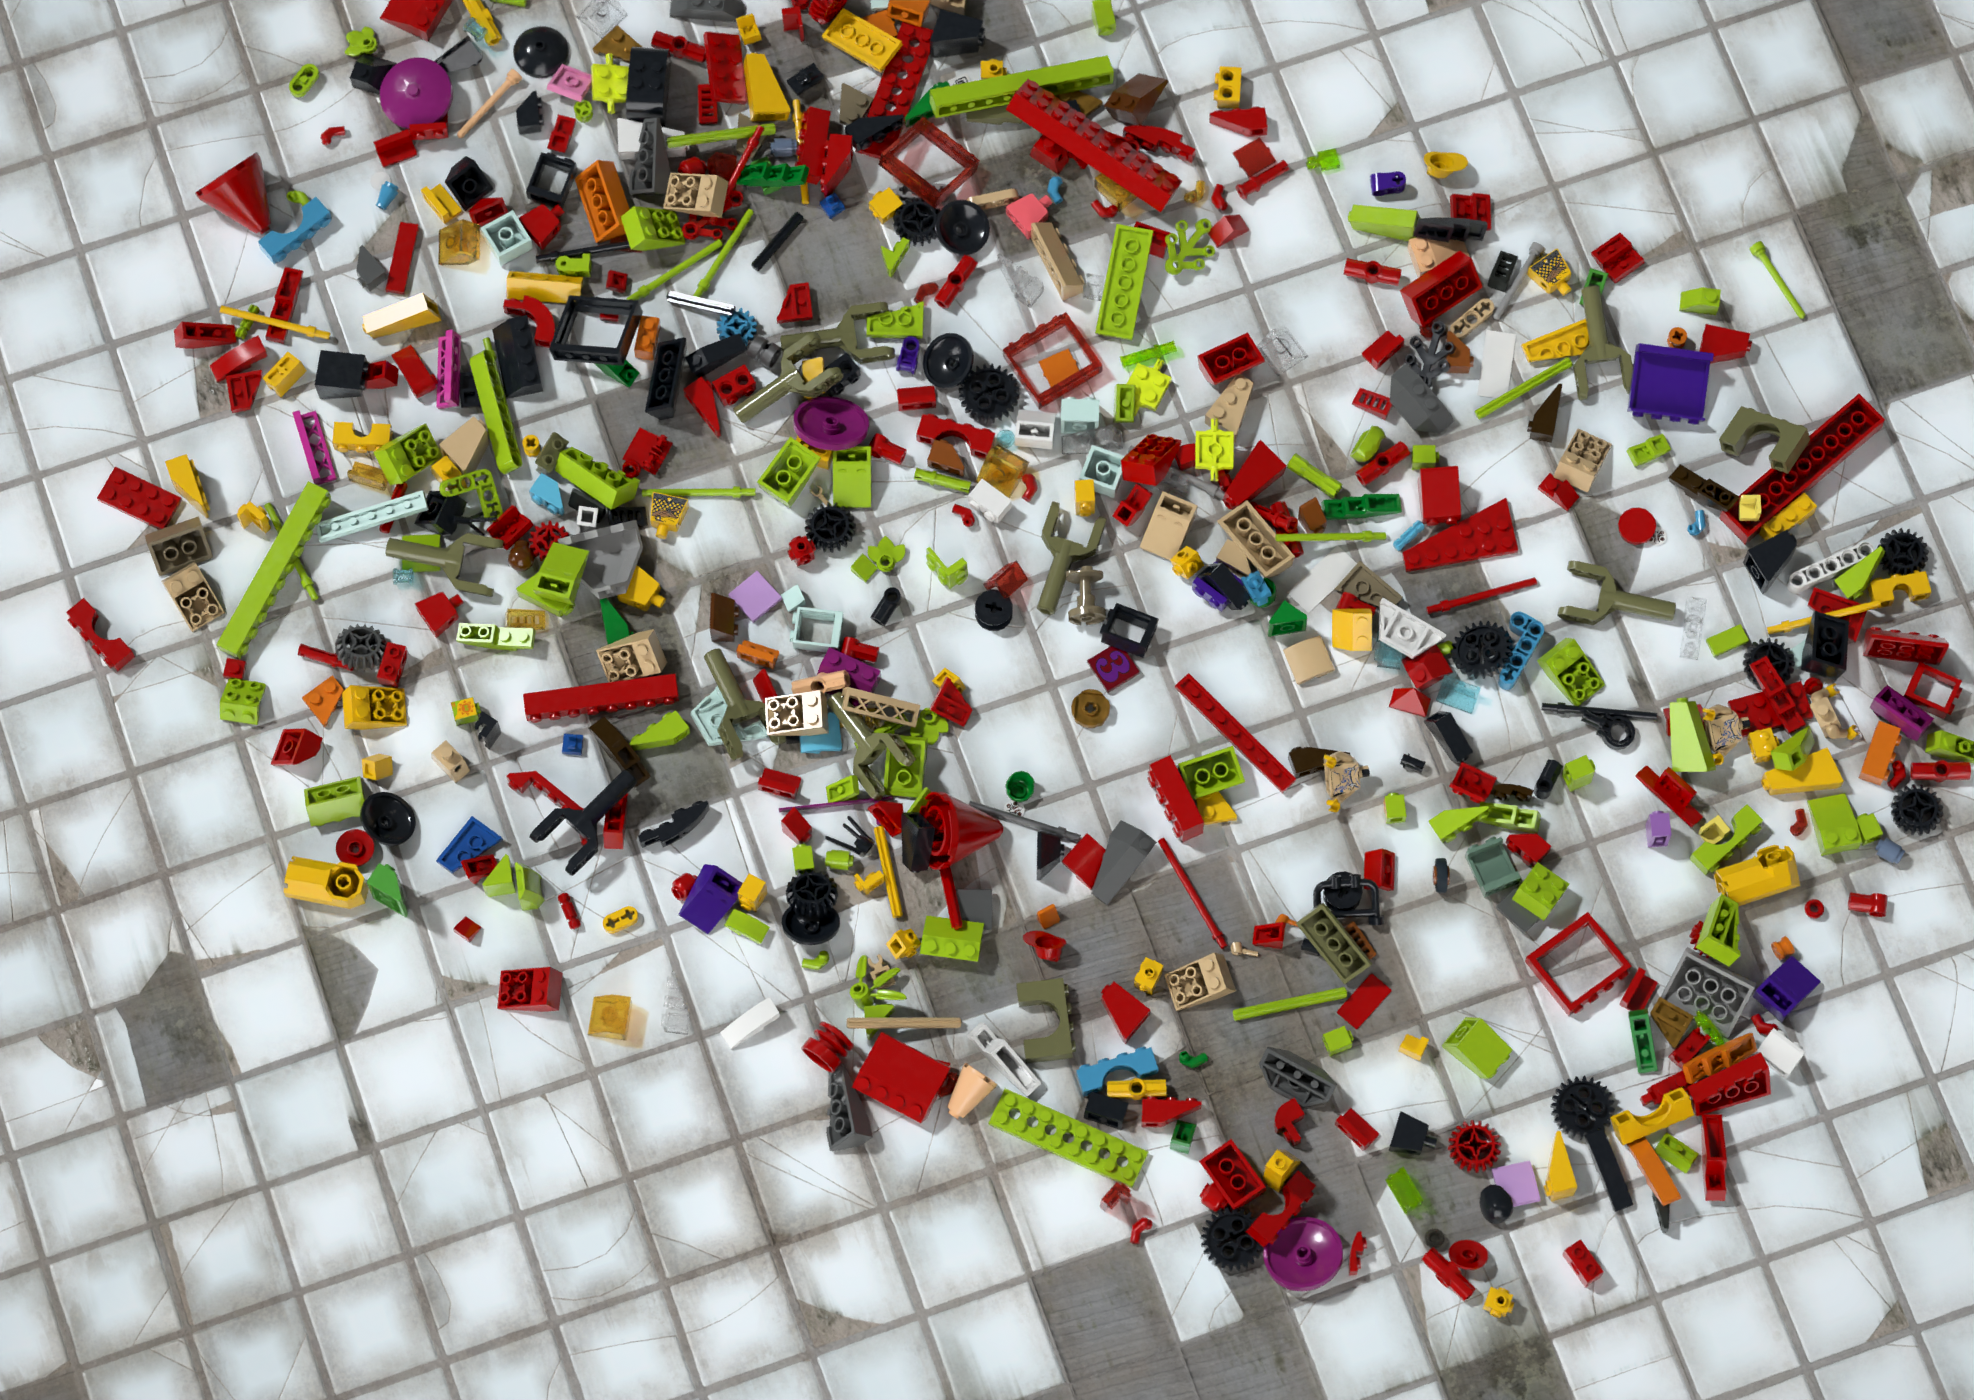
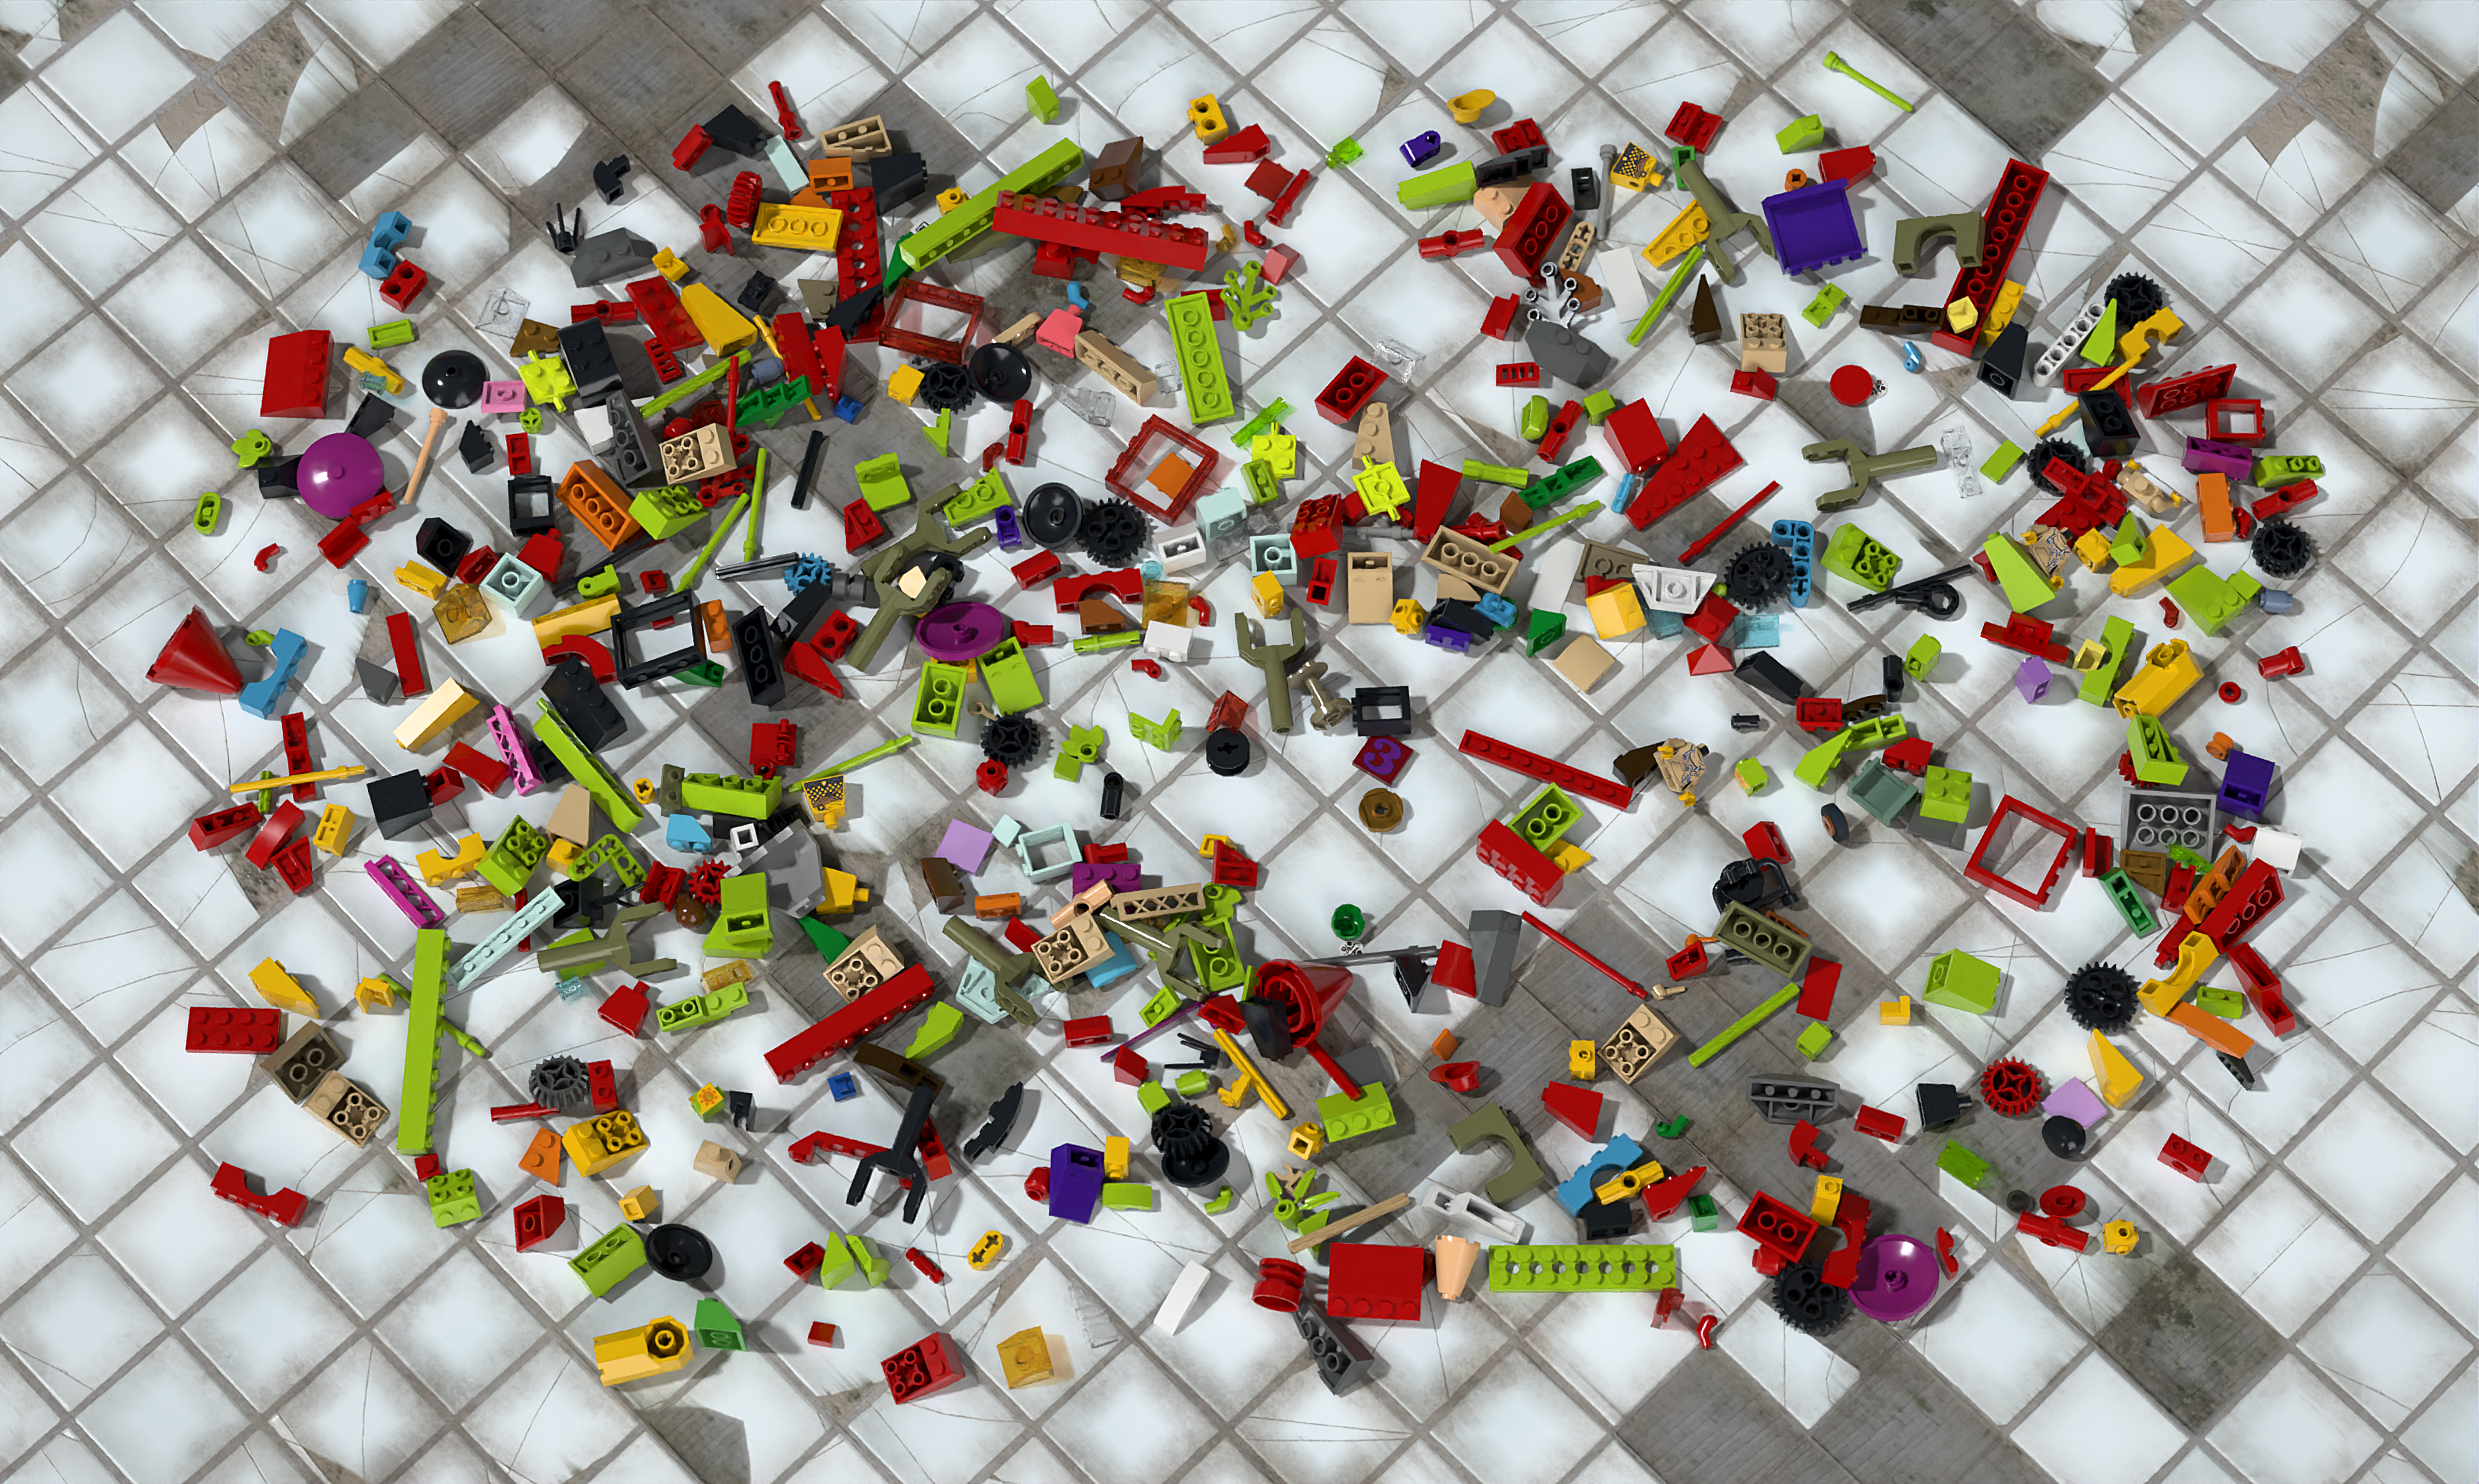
camera: 25 degrees left, 5 degrees down
red dish [336,829,374,867] -> none
blue wing [436,816,503,873] -> none
black slope [1584,1128,1633,1212] -> none
none -> lime bracket [854,452,911,513]

